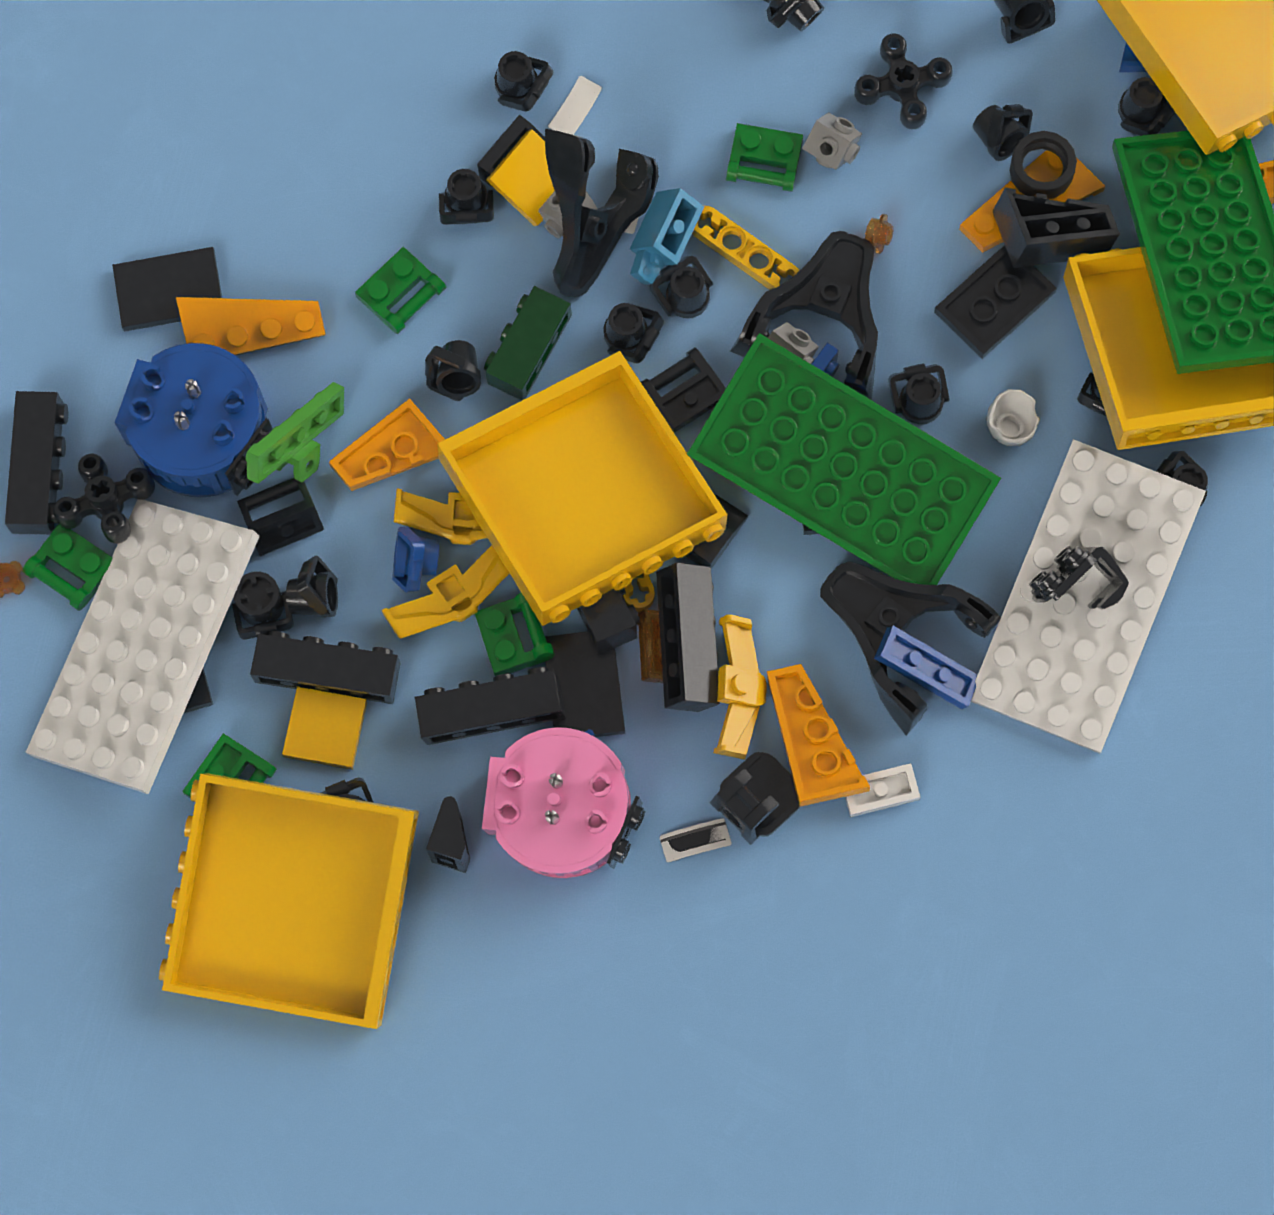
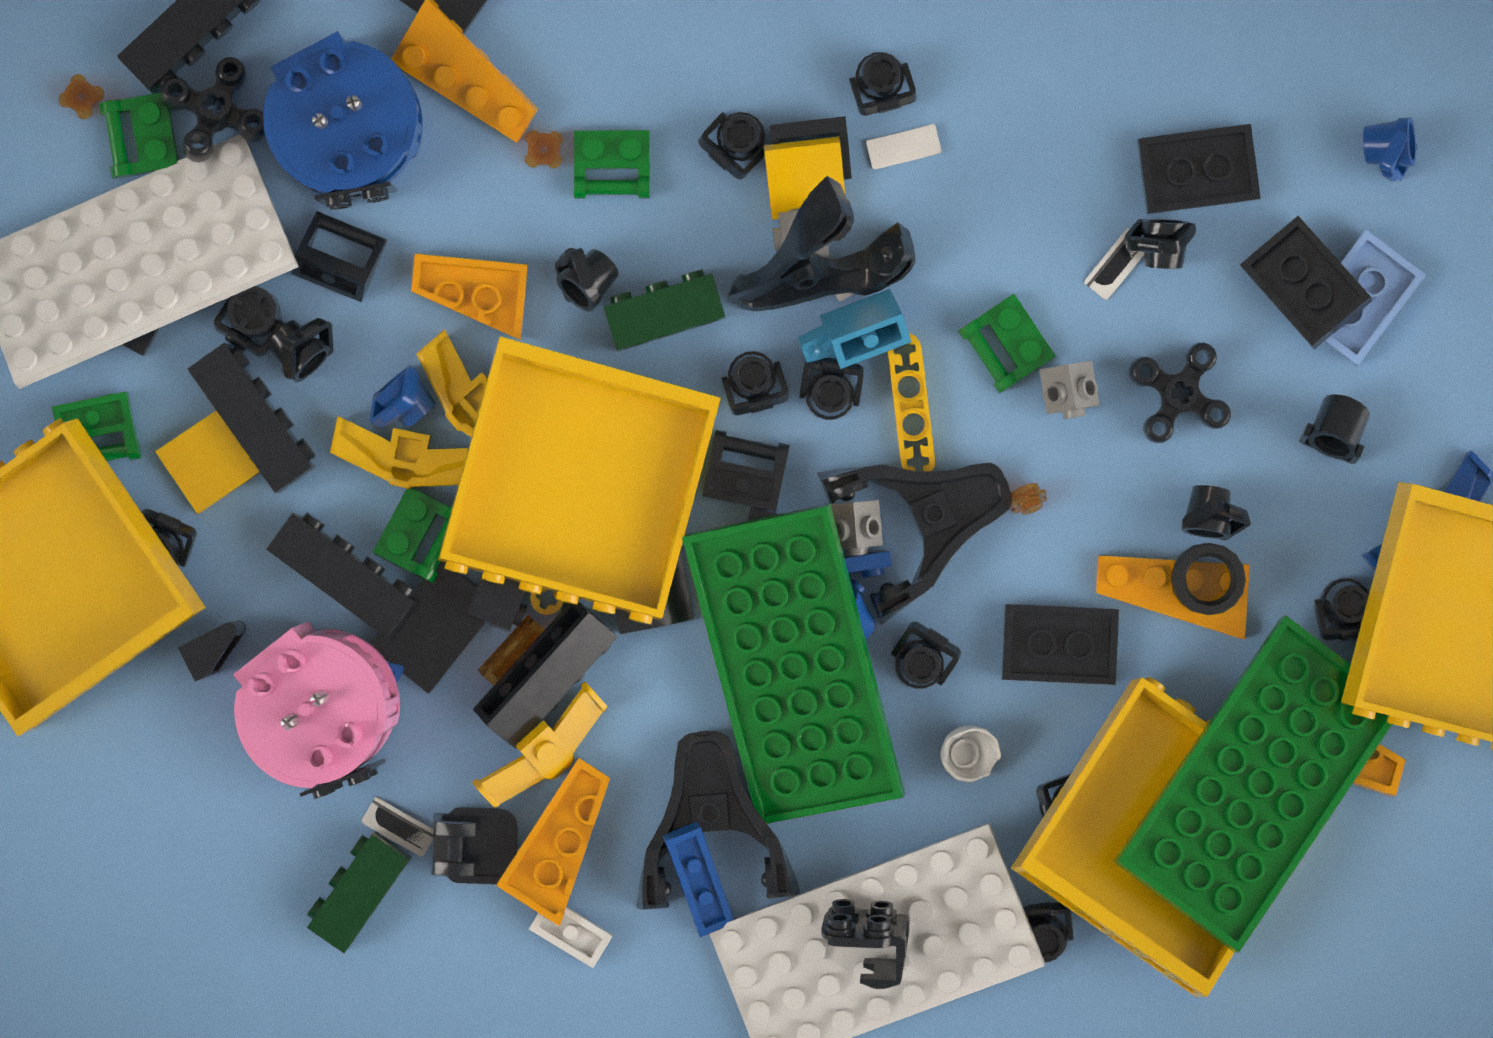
camera: 40 degrees right, 15 degrees up
bright green plate [246,382,344,484] -> none
black wedge [992,187,1120,268] -> none
none -> dark green brick [307,831,412,953]
none -> clear orange plate [525,130,563,169]
none -> sticker [1084,228,1144,300]

